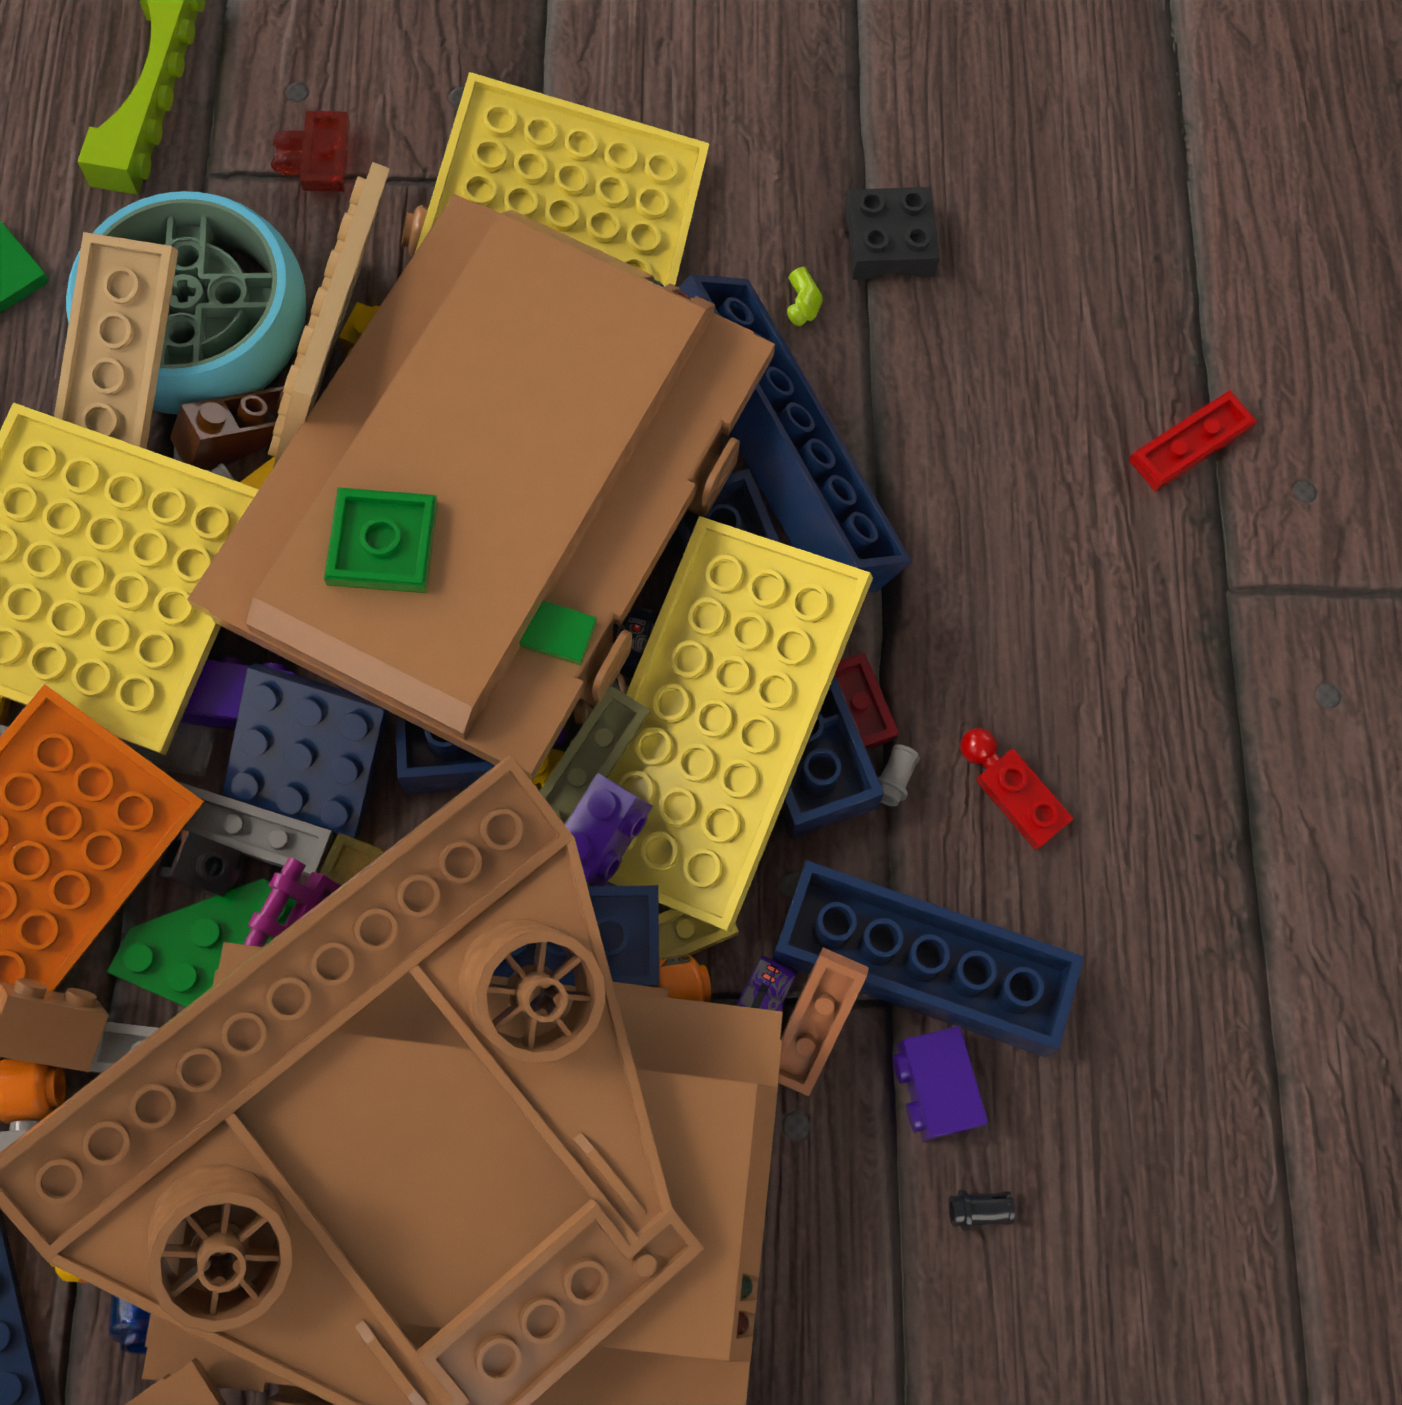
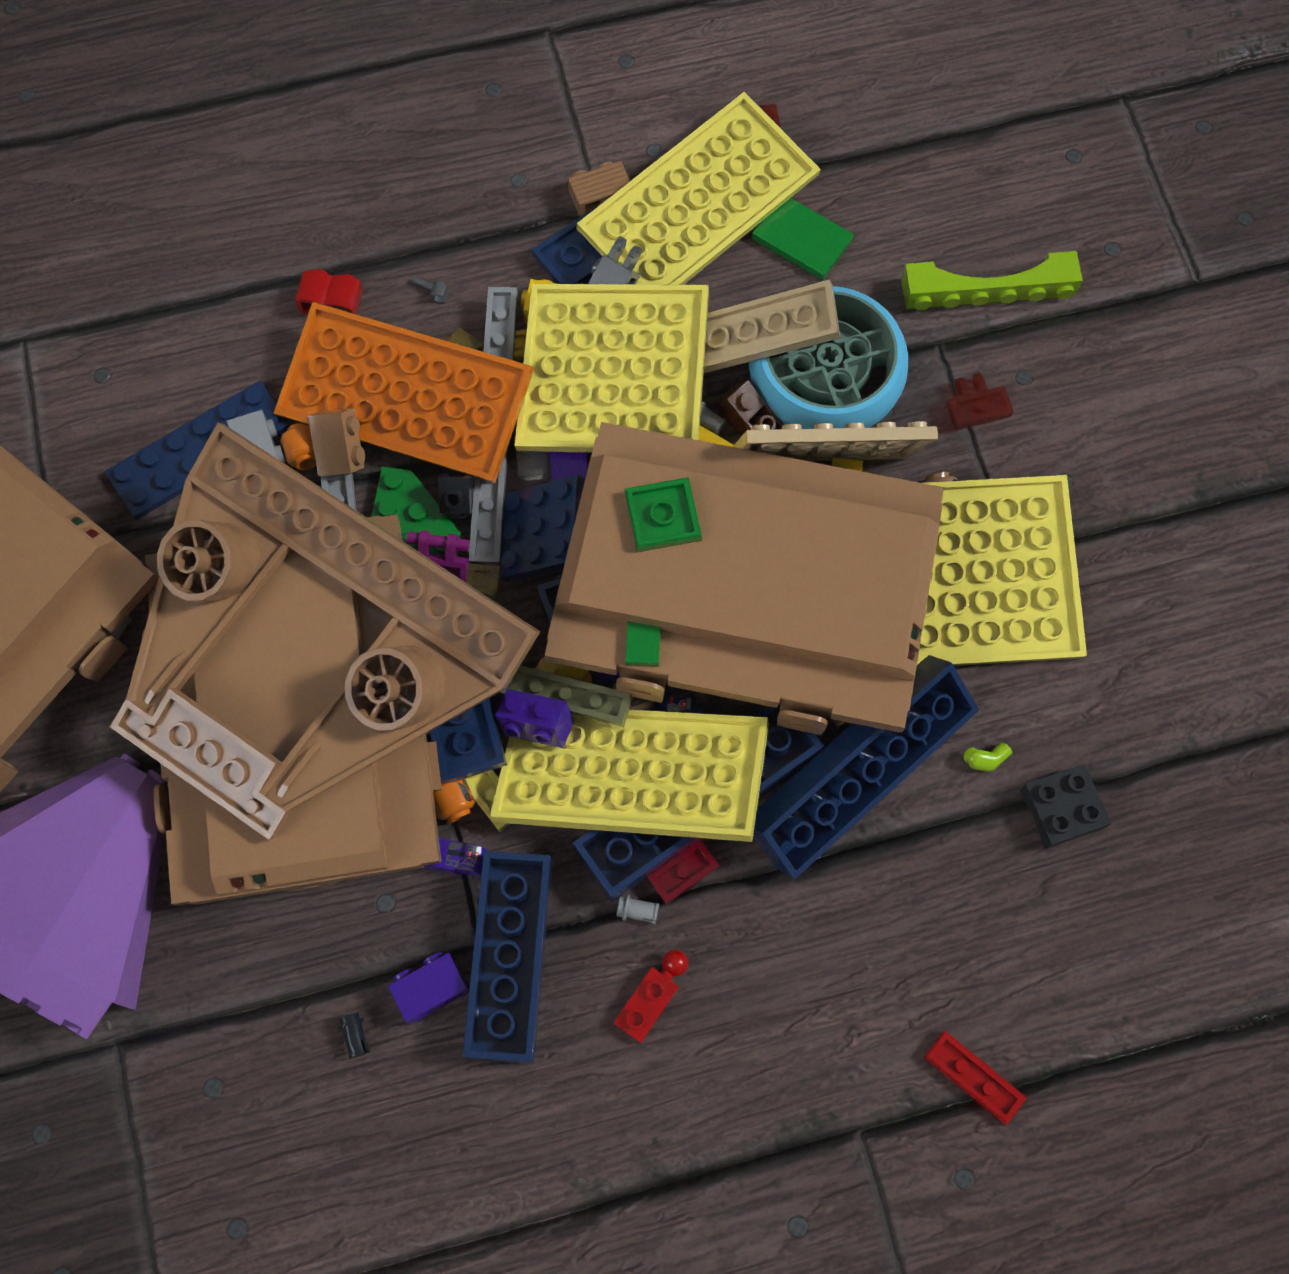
camera: 80 degrees right, 0 degrees up
nougat plate [778,947,869,1096] -> none

